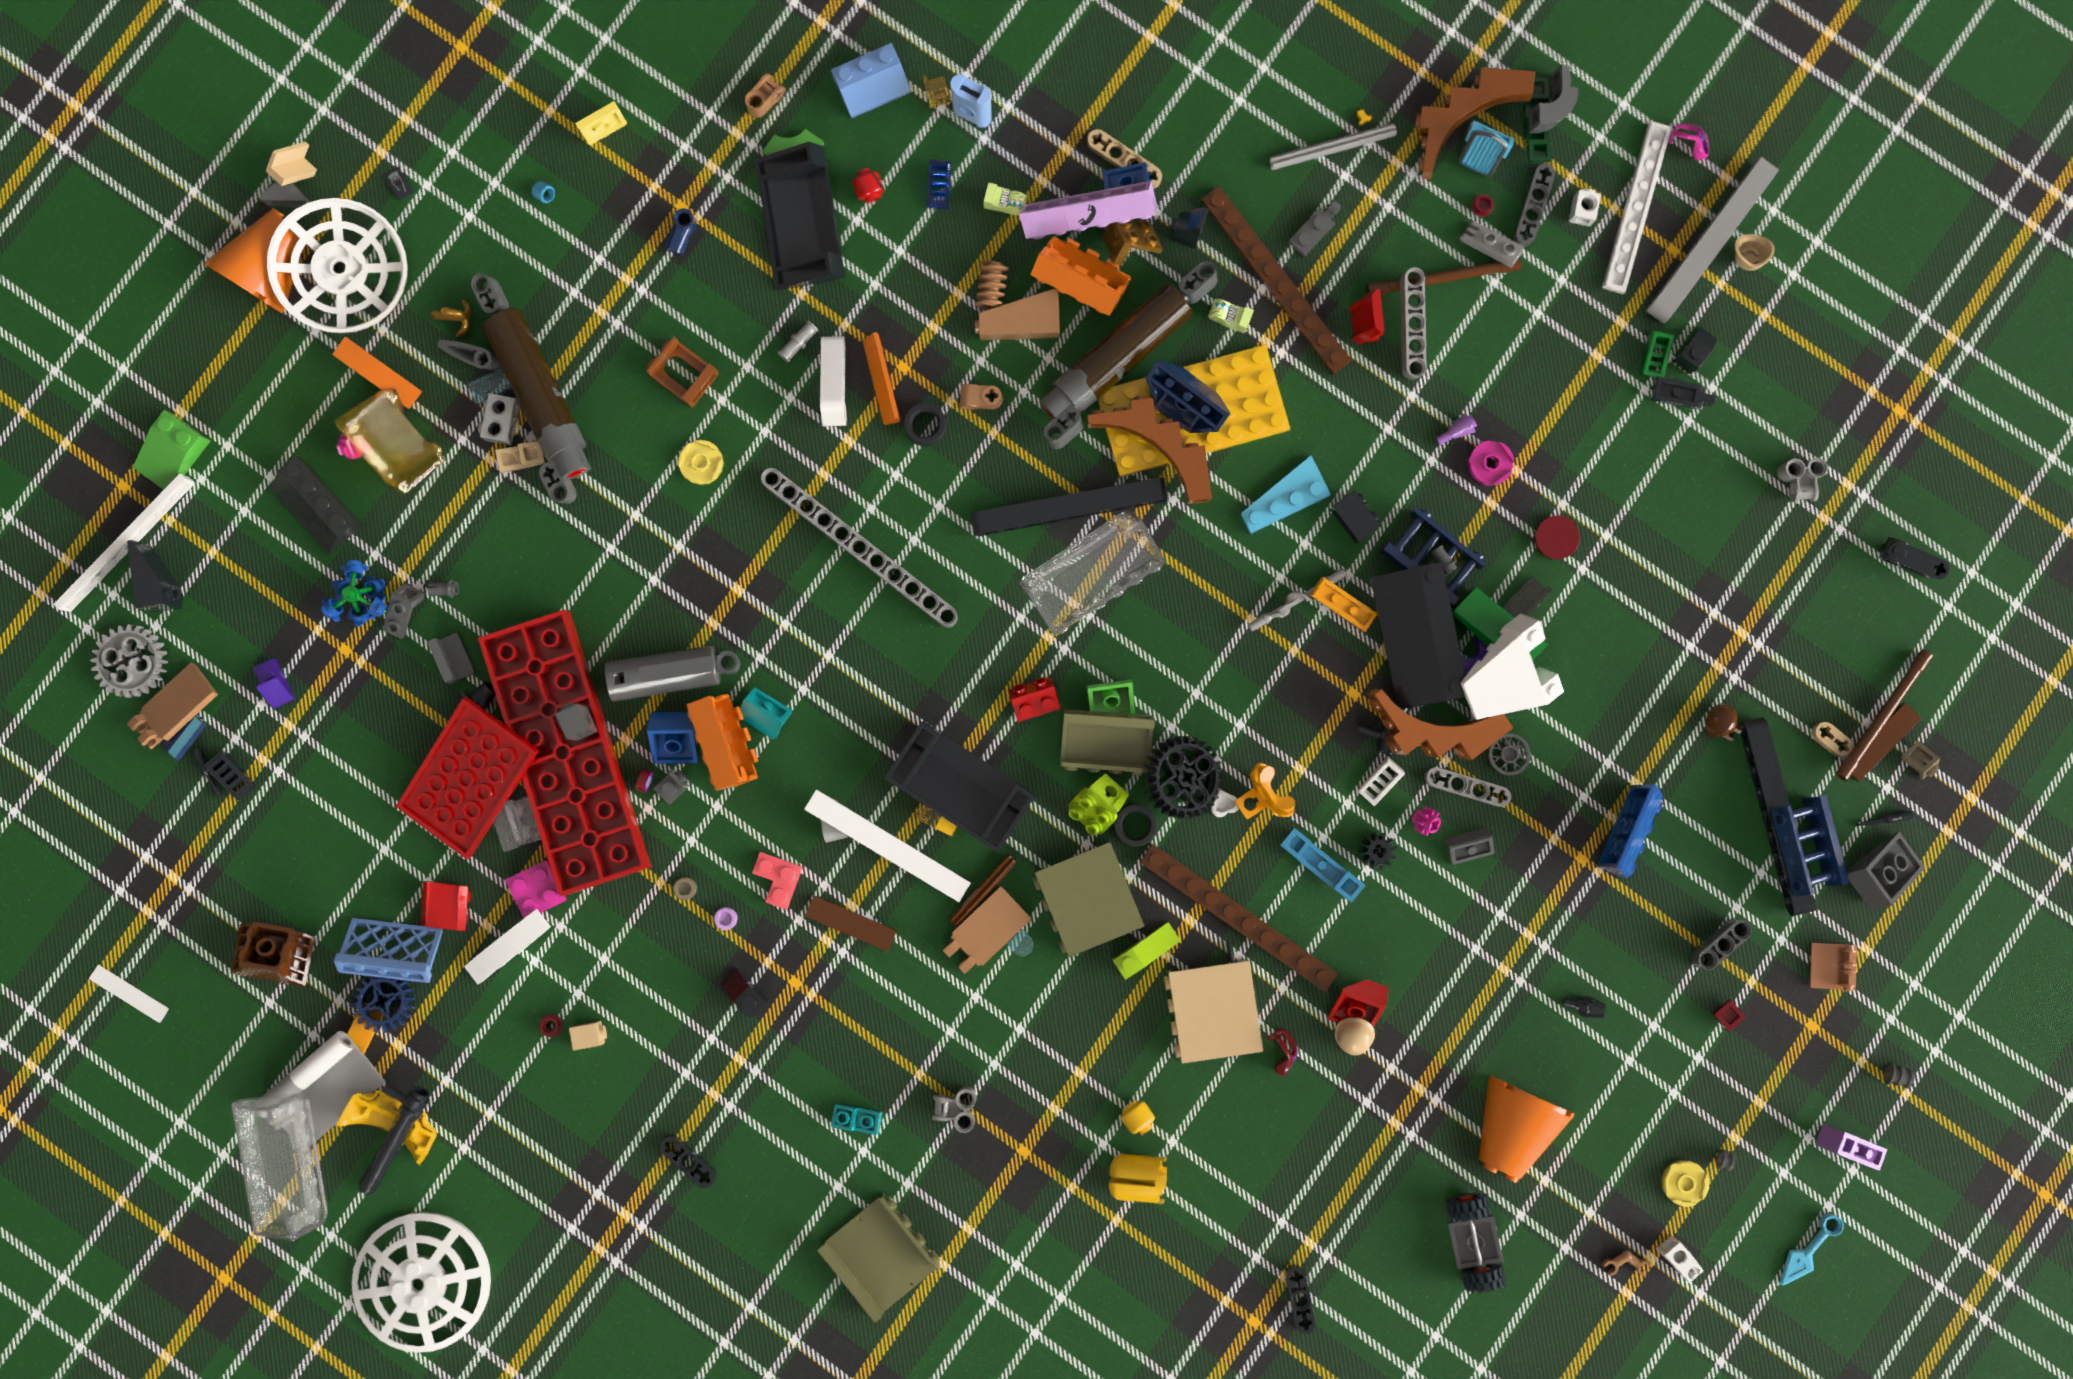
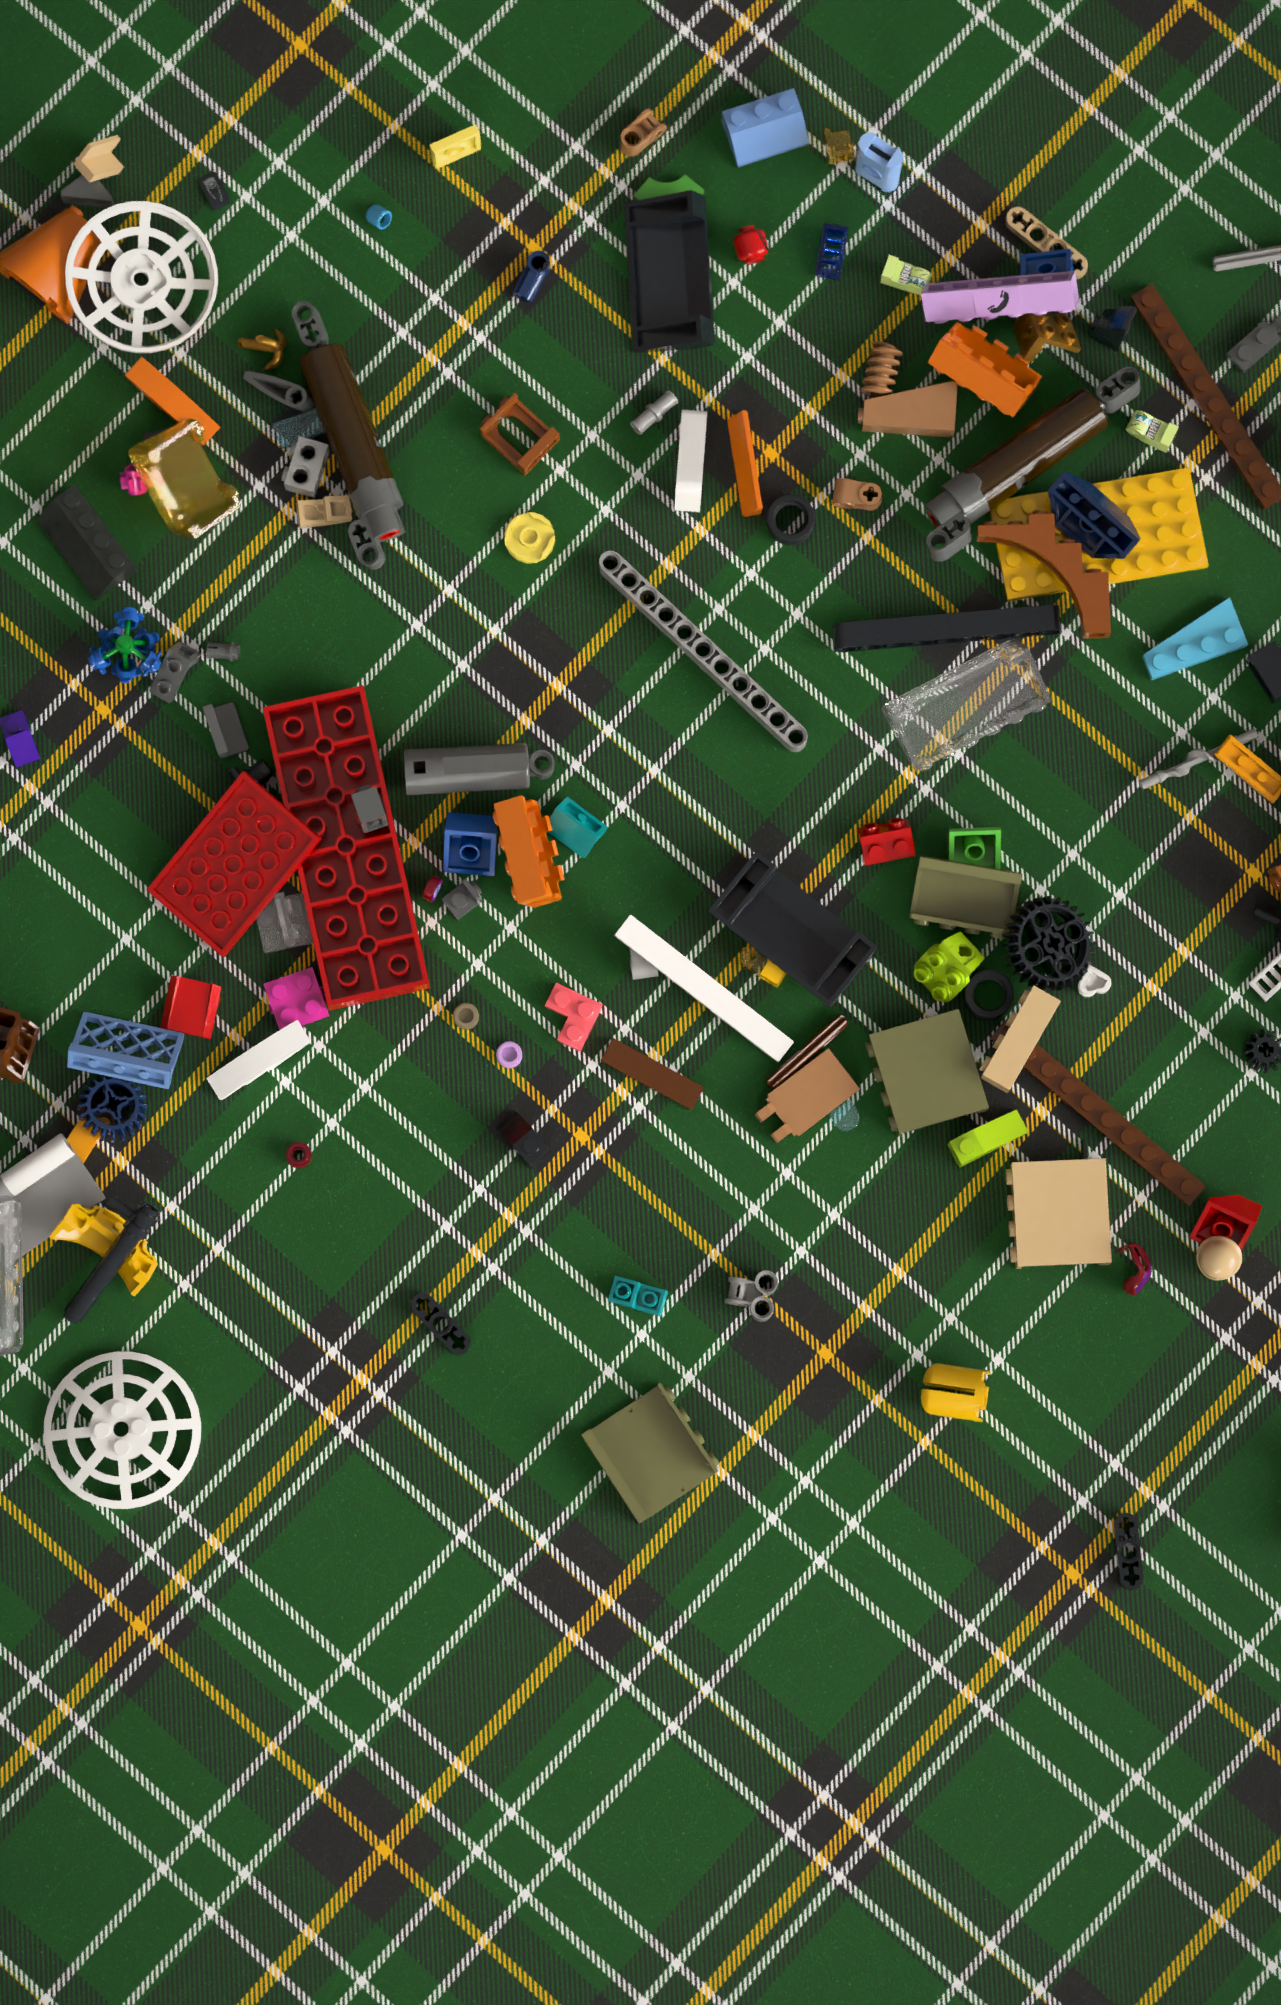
camera: 10 degrees right, 5 degrees down
tan brick [569,1021,607,1051] -> none
yellow head [1121,1100,1155,1135] -> none
light orange piece [1235,763,1295,819] -> none
dark azure slope [1280,828,1366,903] -> none
none -> tan brick [980,986,1061,1094]

